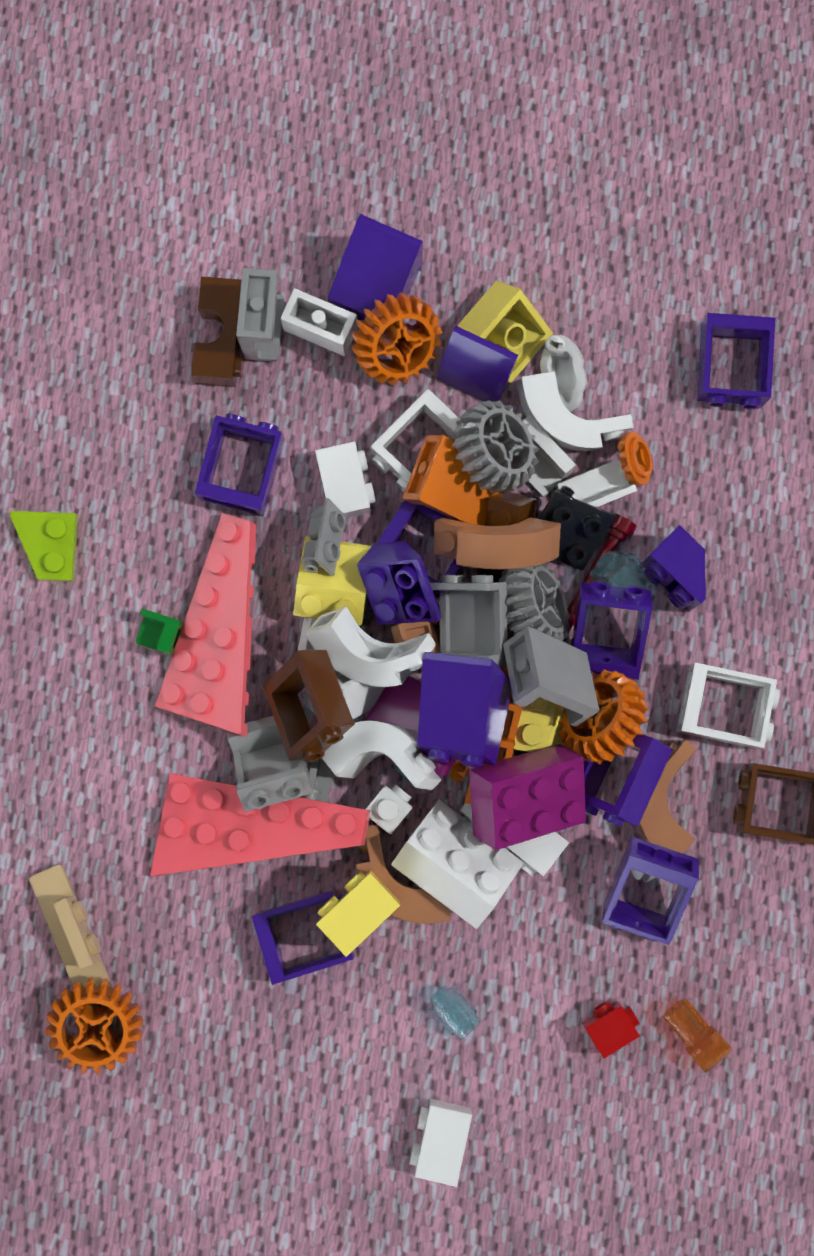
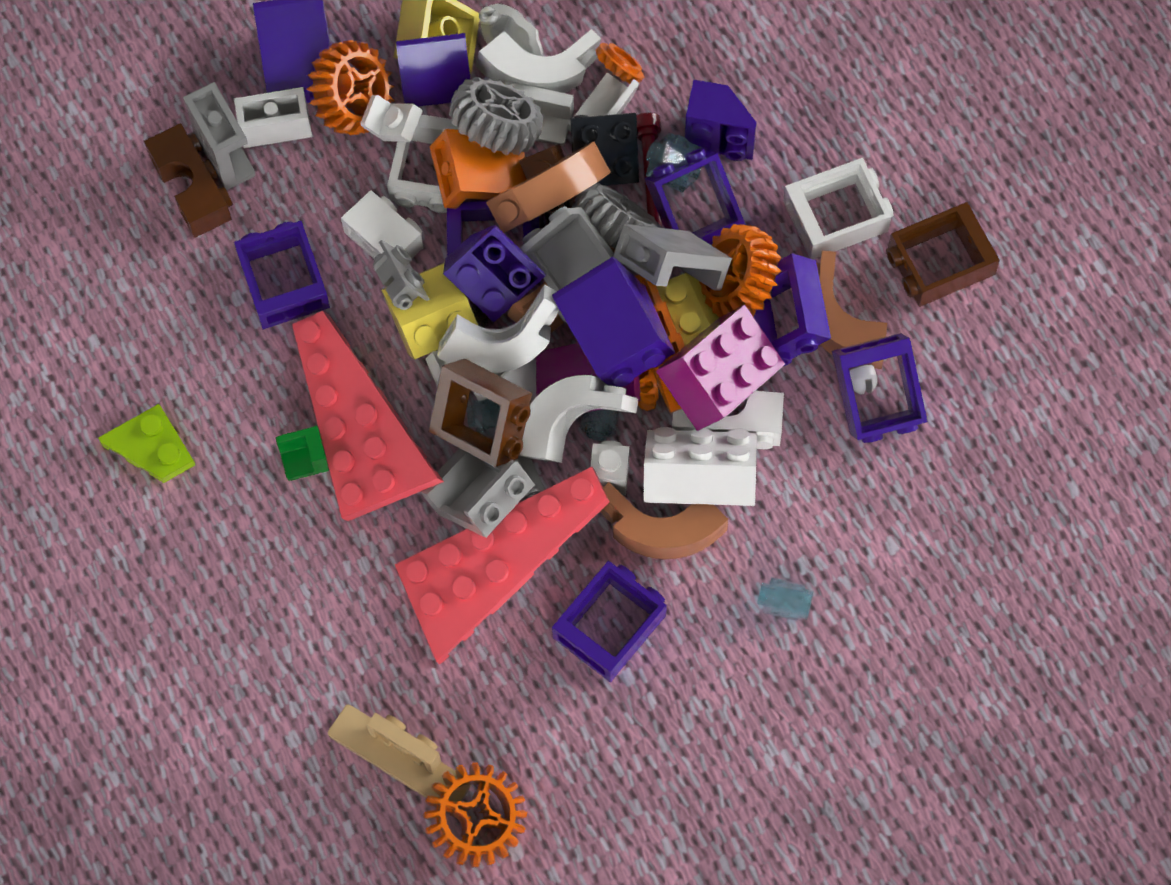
camera: 35 degrees left, 15 degrees down
light yellow brick [316,870,400,957] -> none
white brick [409,1099,472,1187] -> none
red brick [582,1000,640,1059] -> none
clear orange piece [662,998,732,1073] -> none
none -> white bracket [360,95,423,142]

